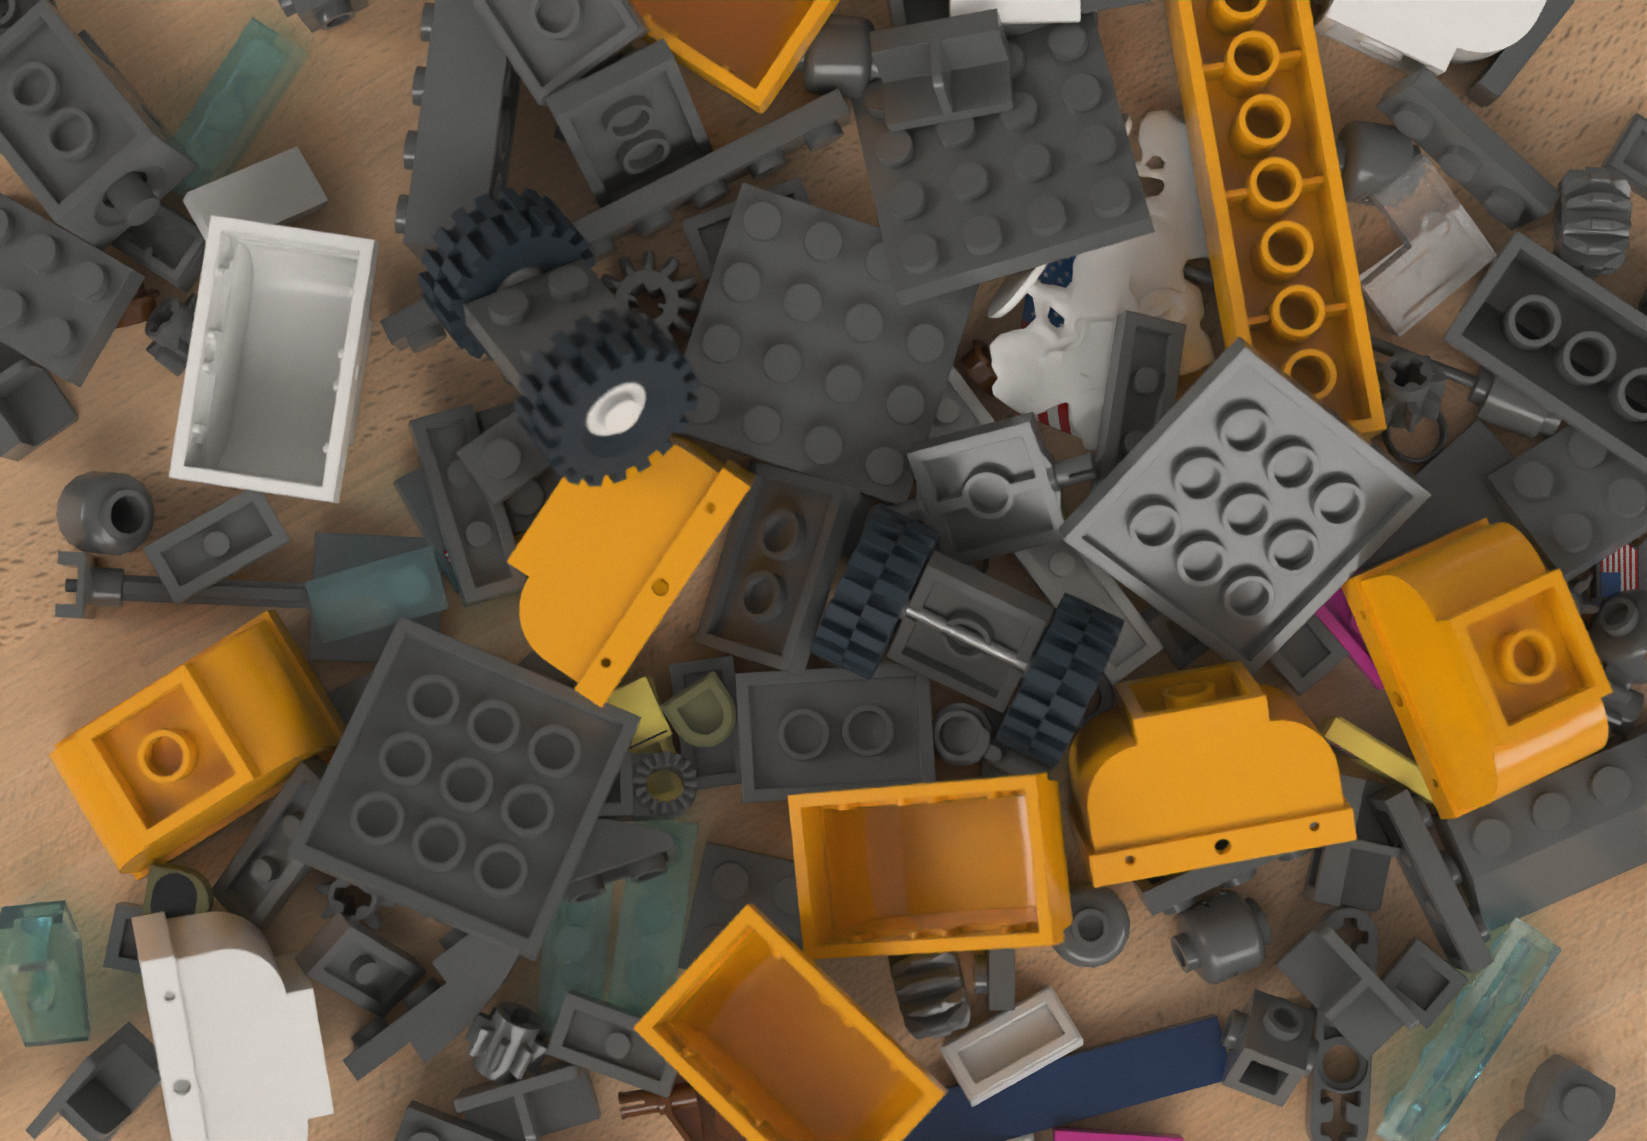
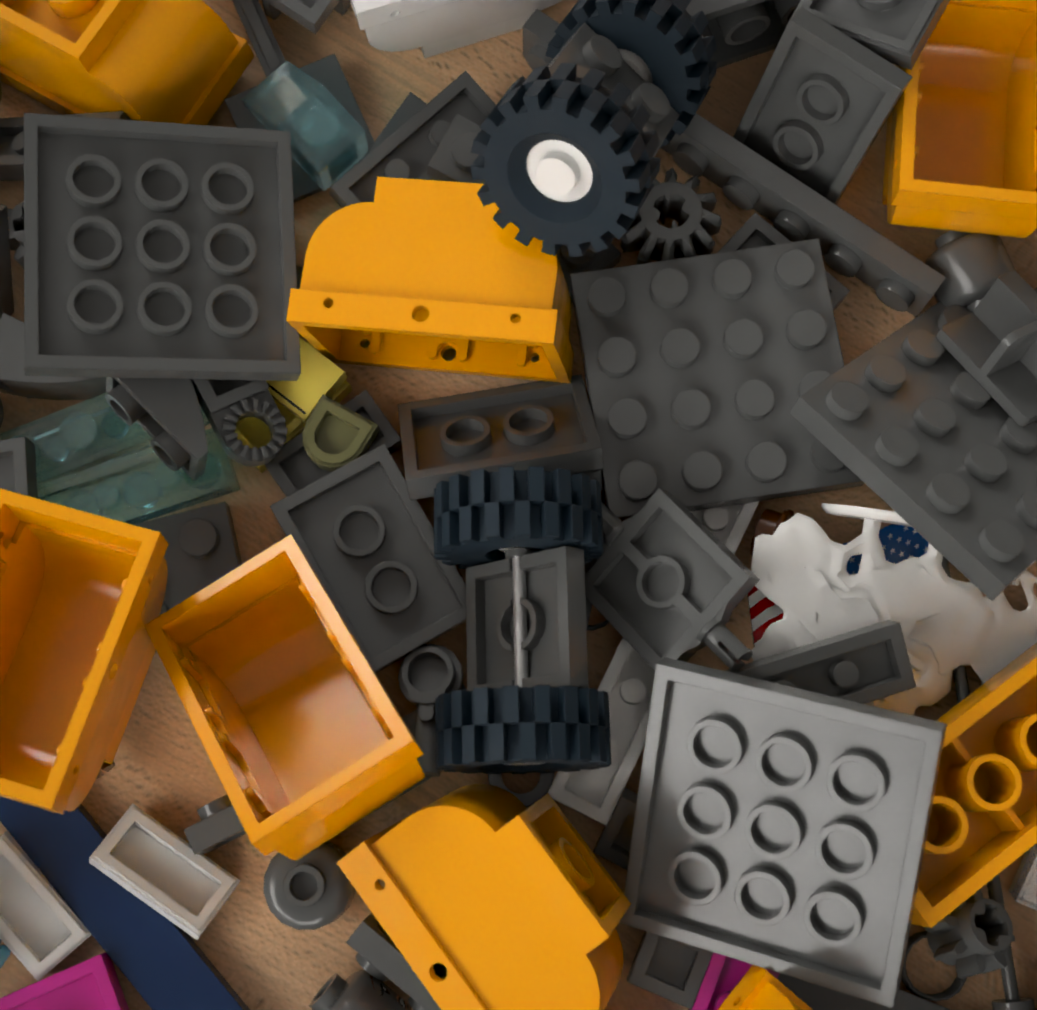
camera: 65 degrees right, 10 degrees down
dark grey gear [888,951,971,1039] -> none

